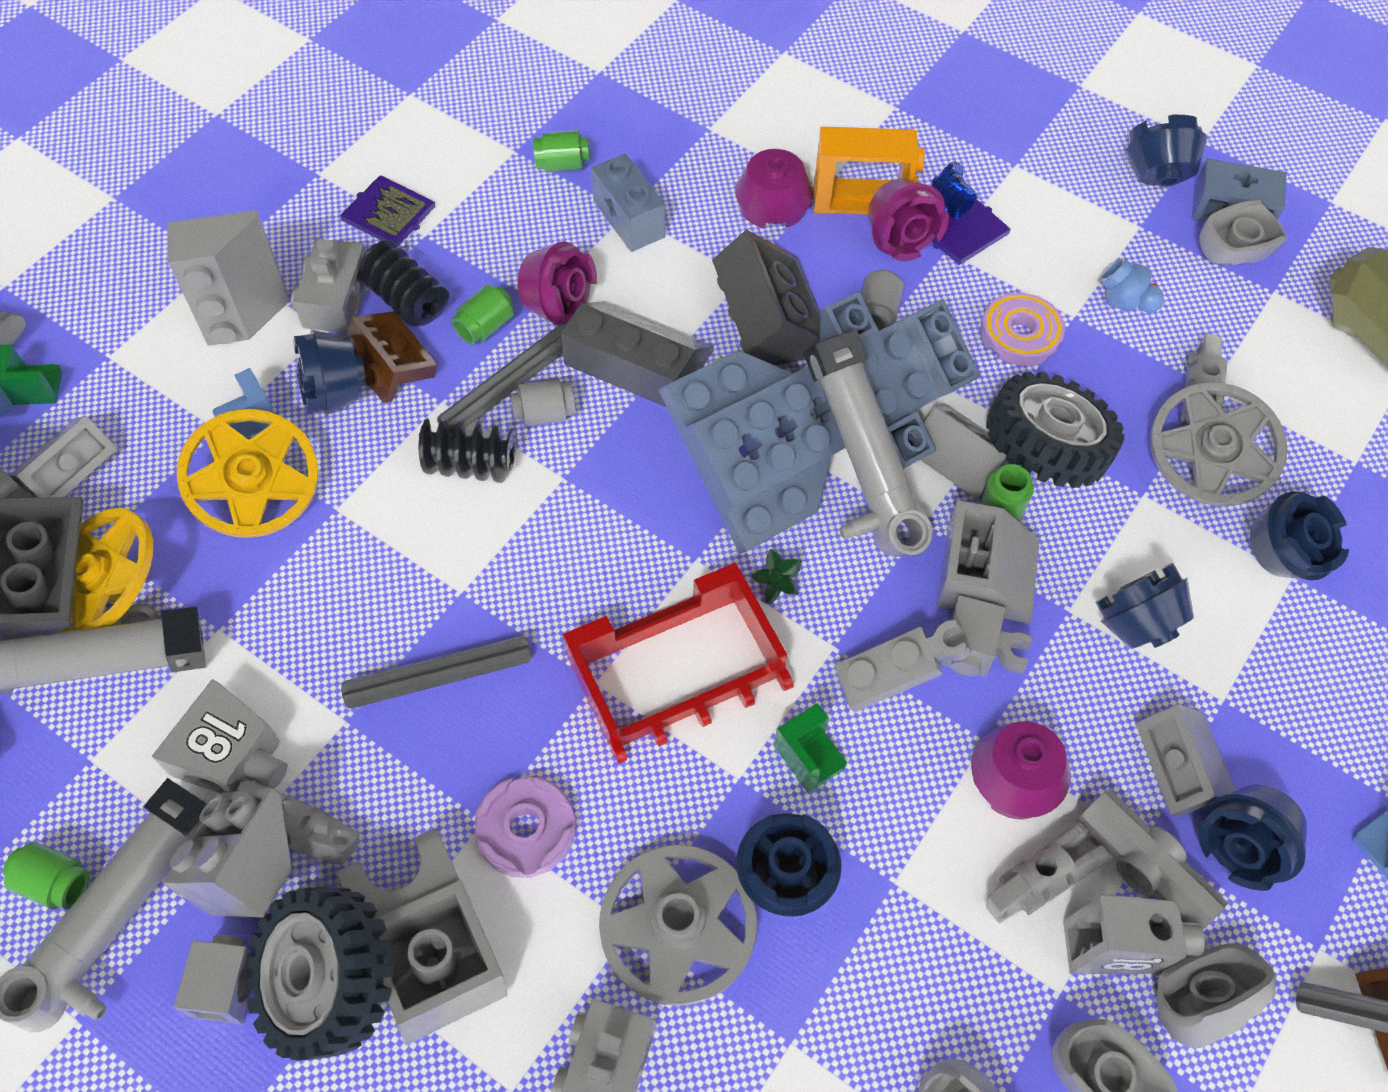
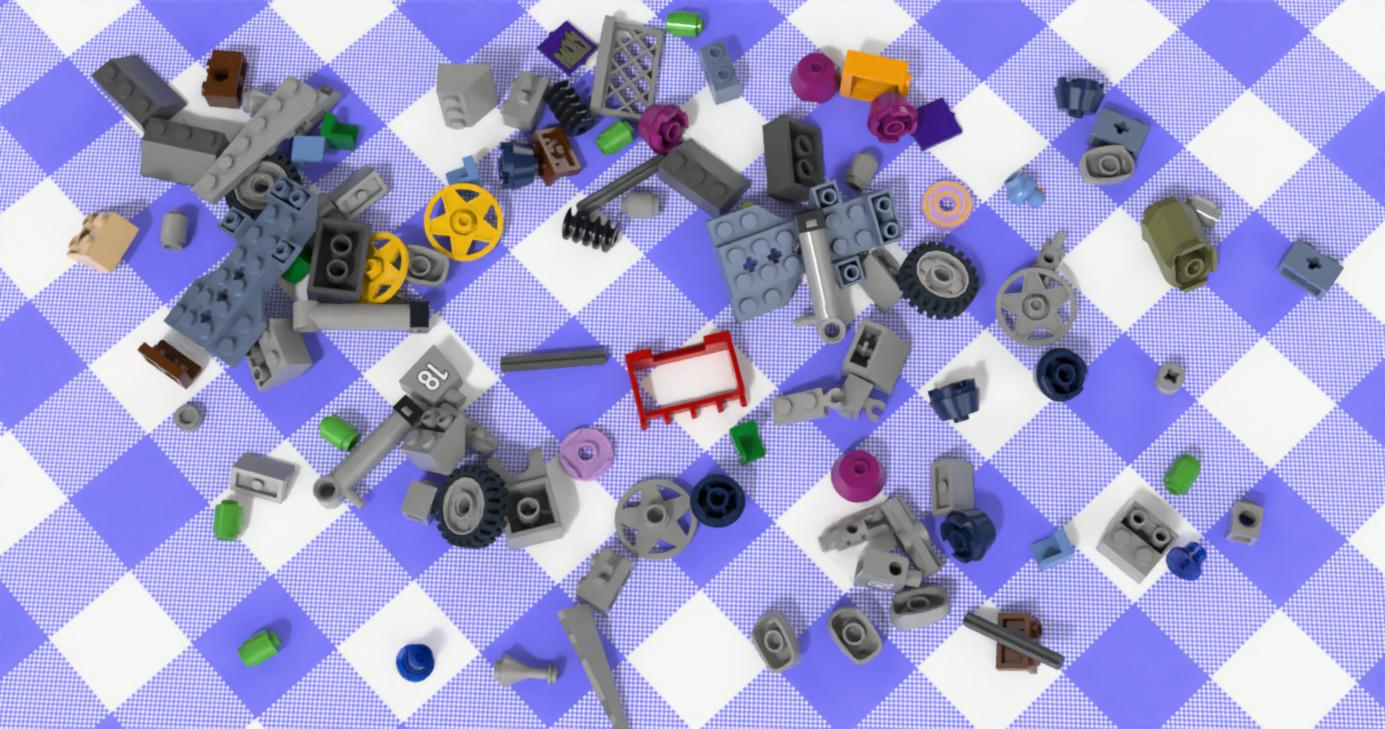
camera: 15 degrees right, 10 degrees up
dark green plant [751,549,802,605] -> none
clear blue piece [931,160,978,220] -> none
bright green brick [980,464,1034,522] -> none
none -> light grey piece [393,244,449,288]
none -> light grey fence [589,15,664,122]

